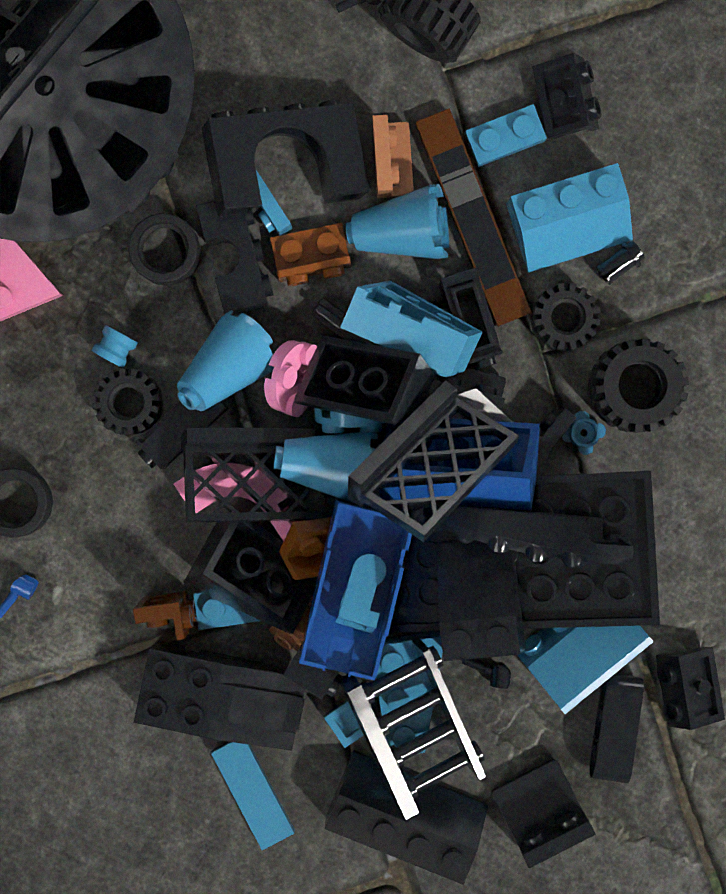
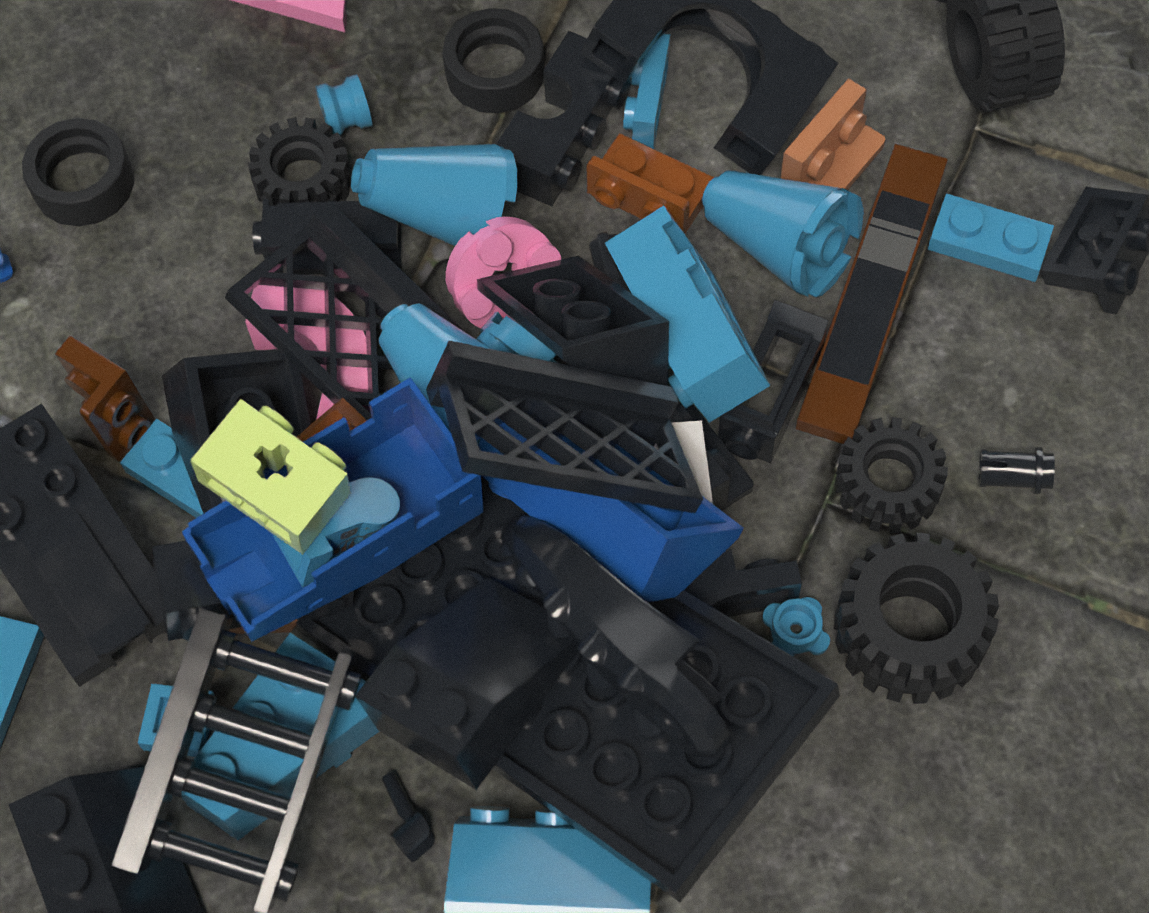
camera: 45 degrees right, 25 degrees down
dark azure slope [506,163,633,273] -> none
none -> yellowish green brick [190,399,350,555]

